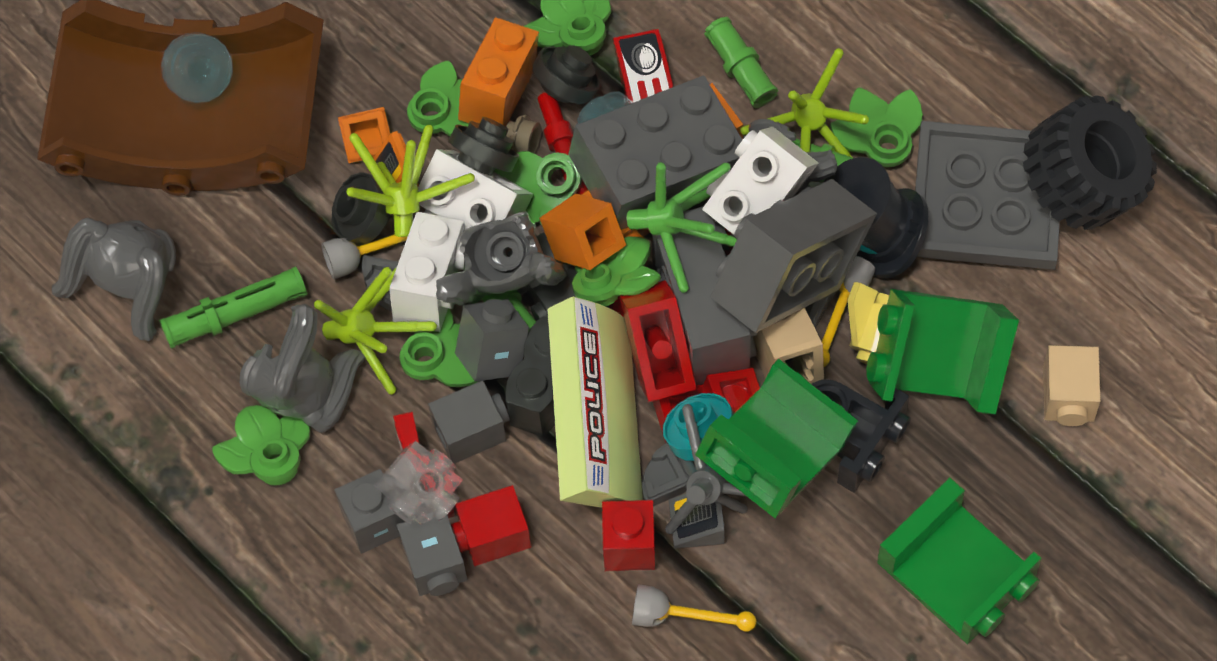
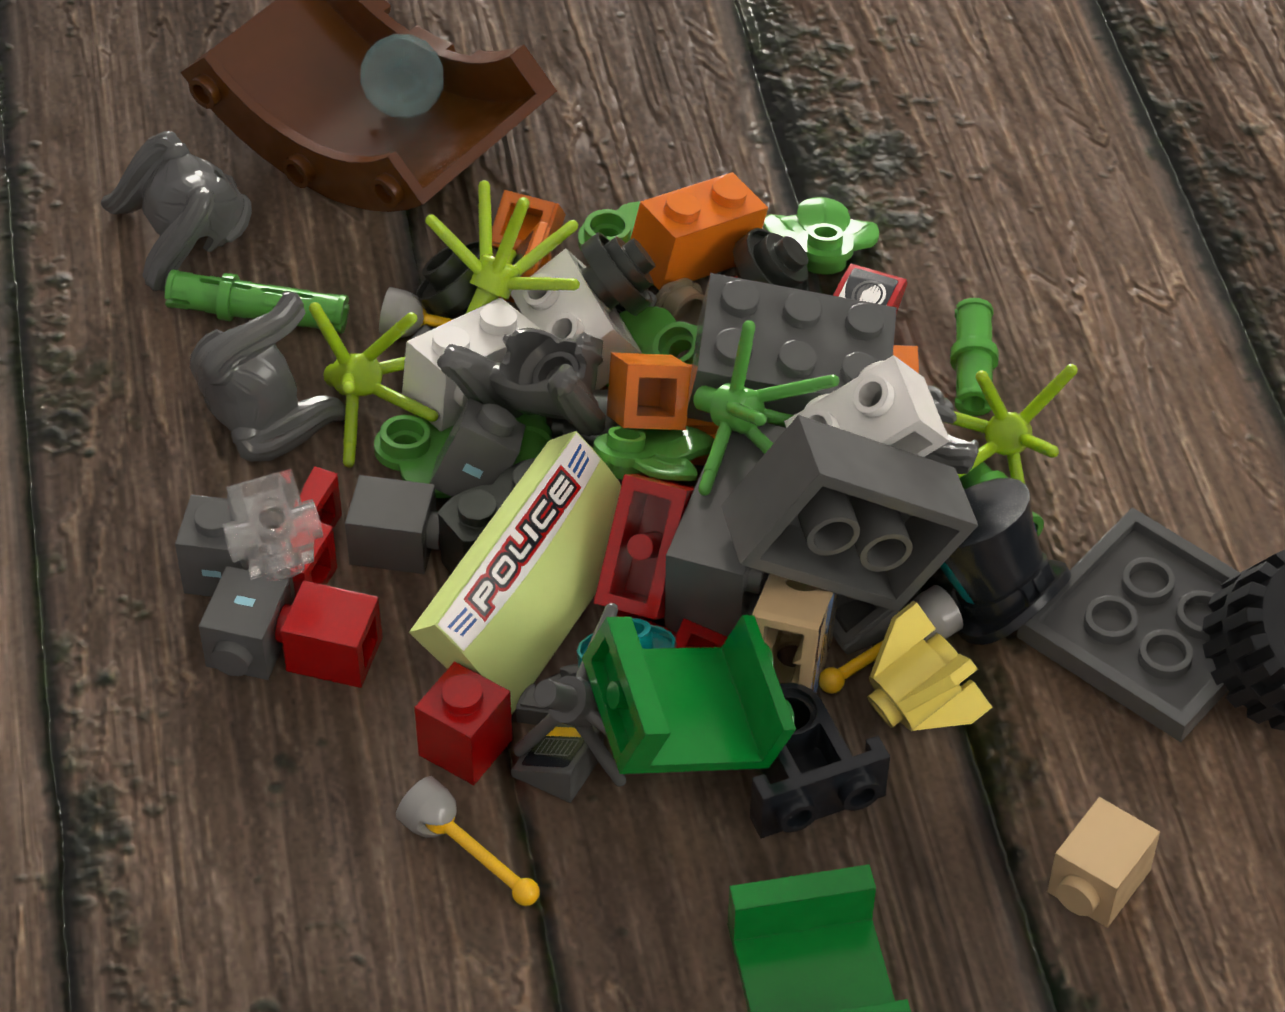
camera: 30 degrees right, 15 degrees down
bright green plate [212,405,311,485] -> none
bright green plate [830,87,923,167] -> none
green panel [866,289,1019,414] -> none

